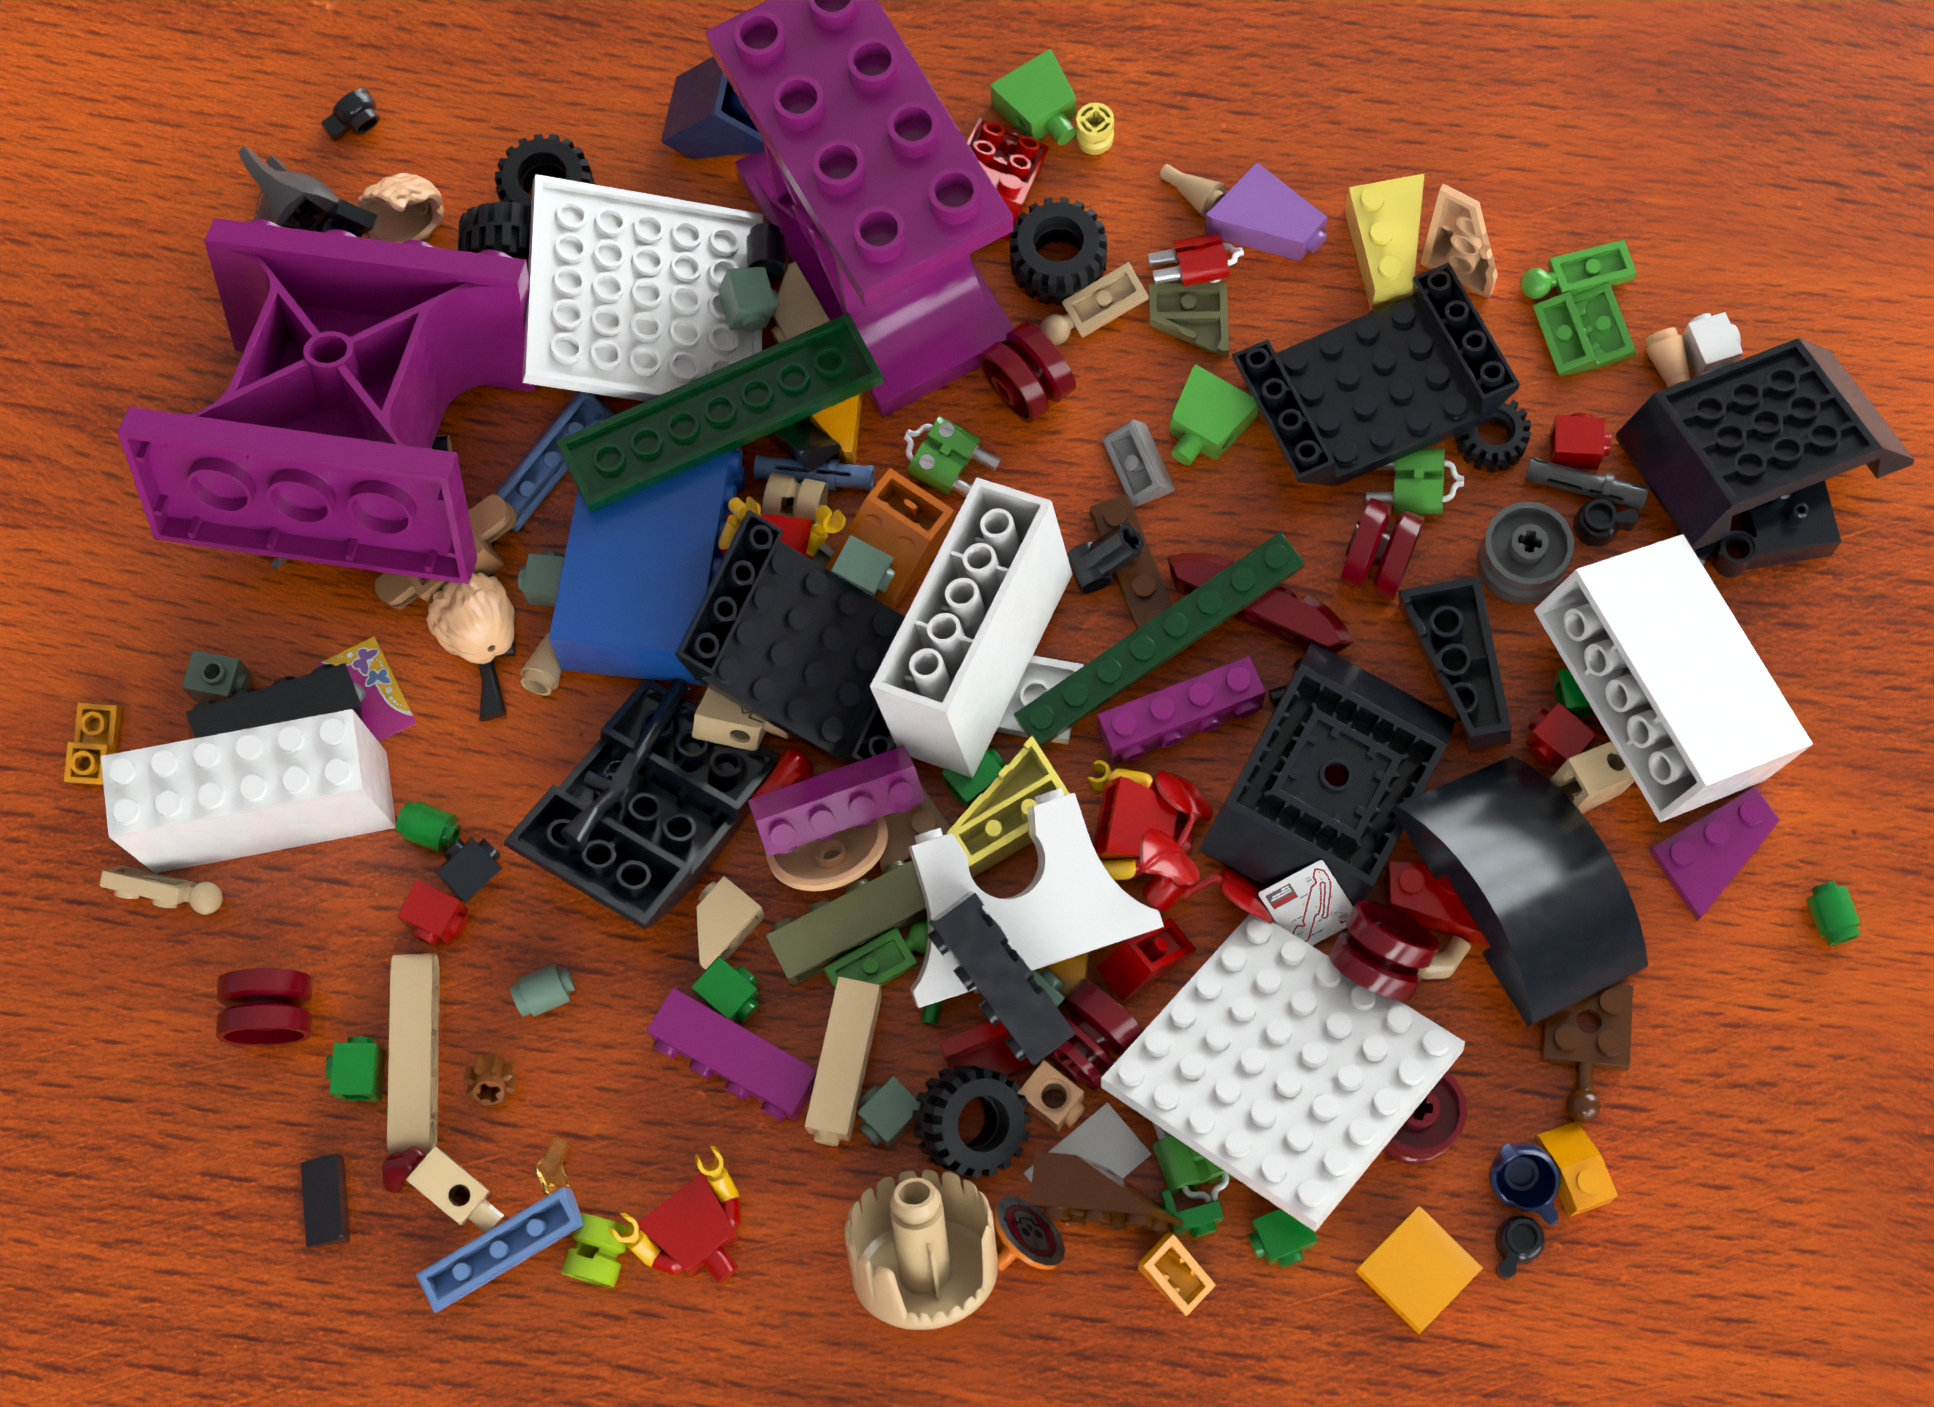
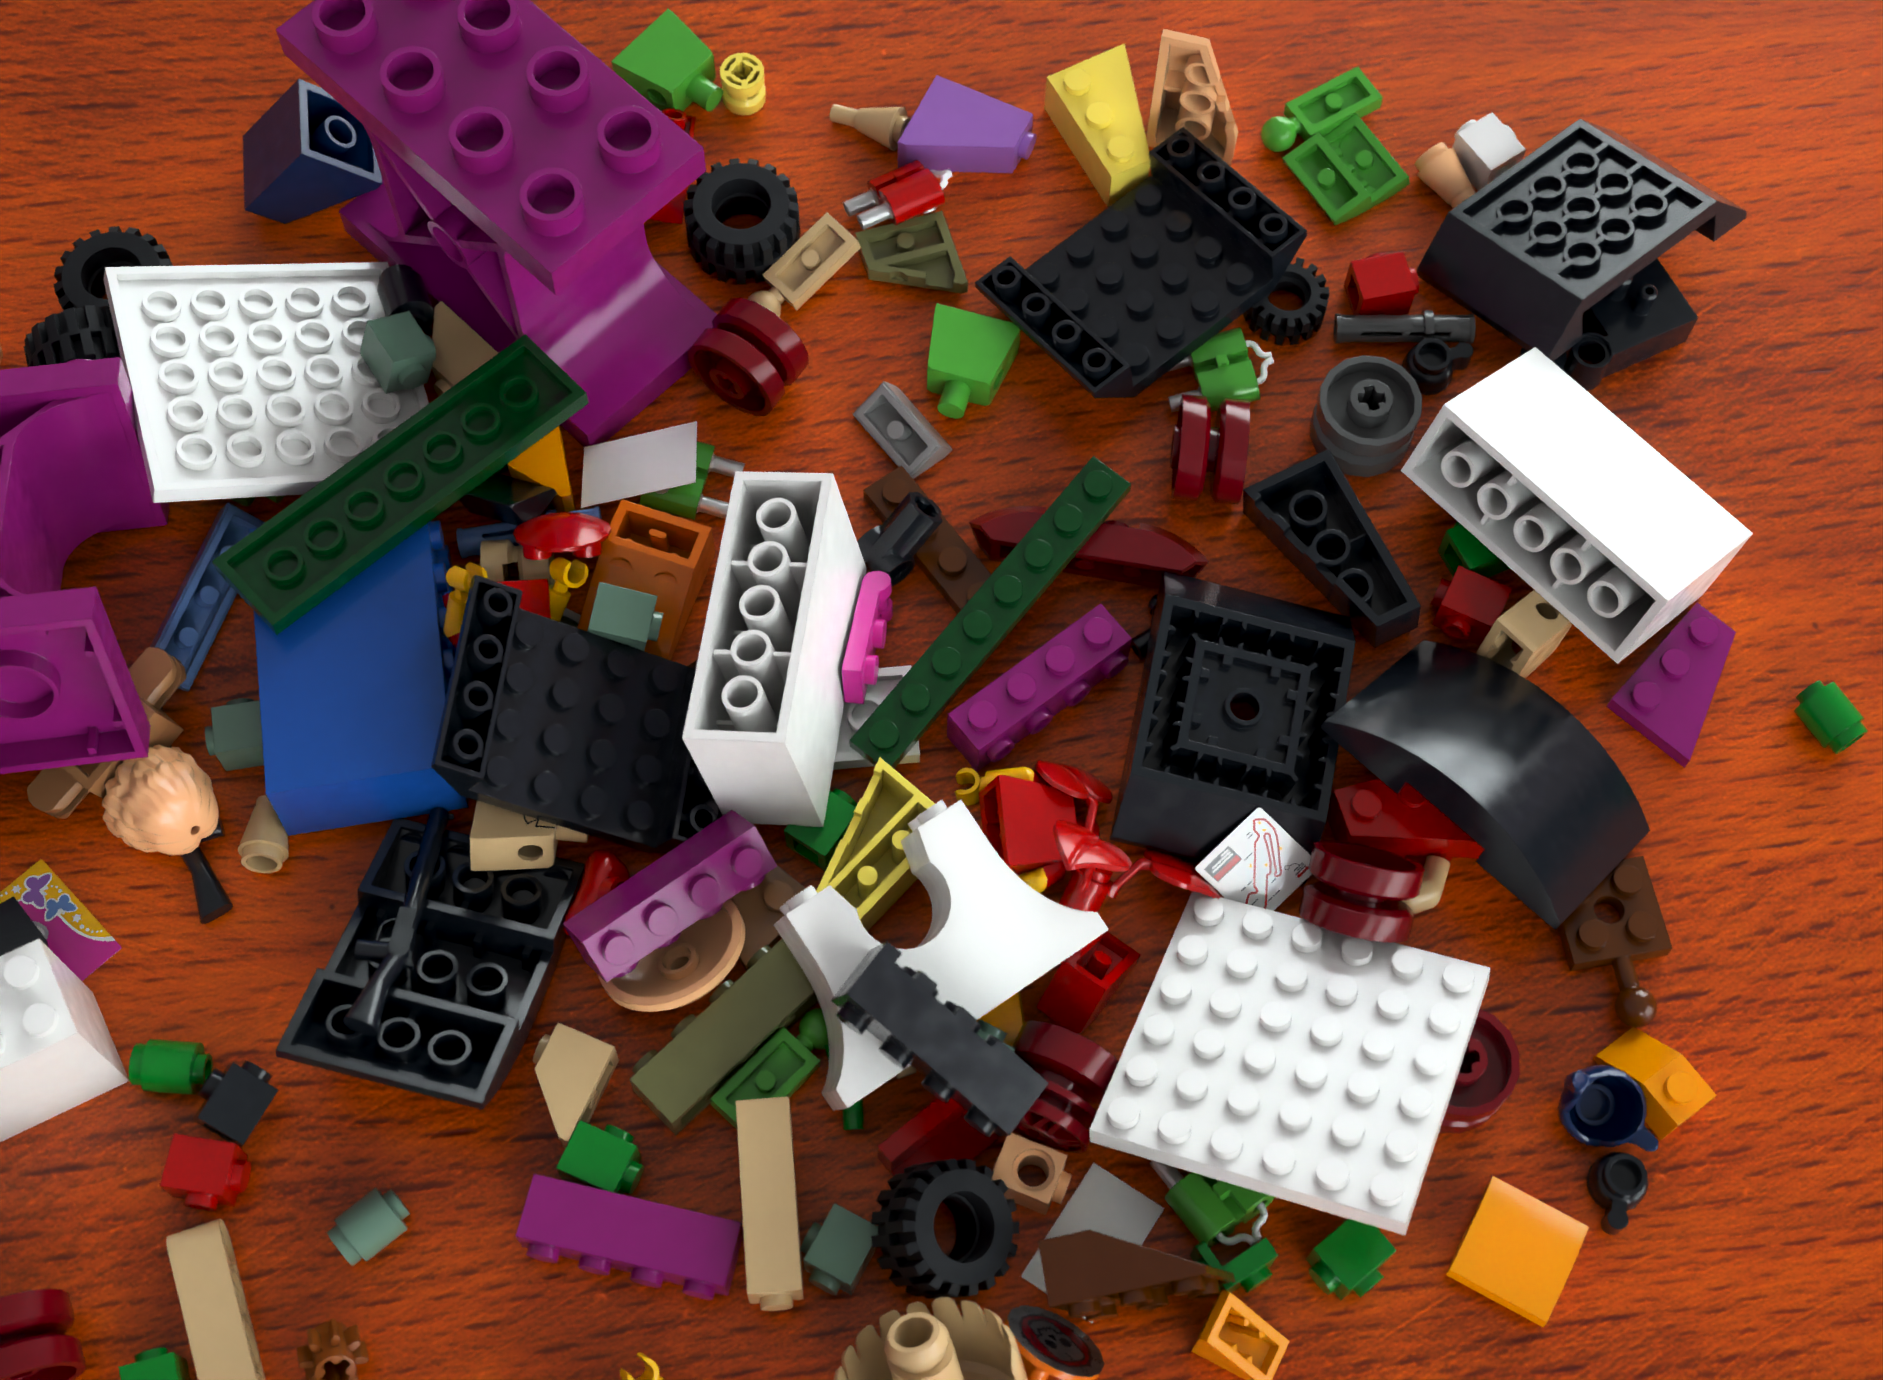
camera: 25 degrees left, 5 degrees down
none -> red dish [513,512,611,560]
none -> white sticker [581,421,697,508]
none -> dark pink plate [841,571,893,704]

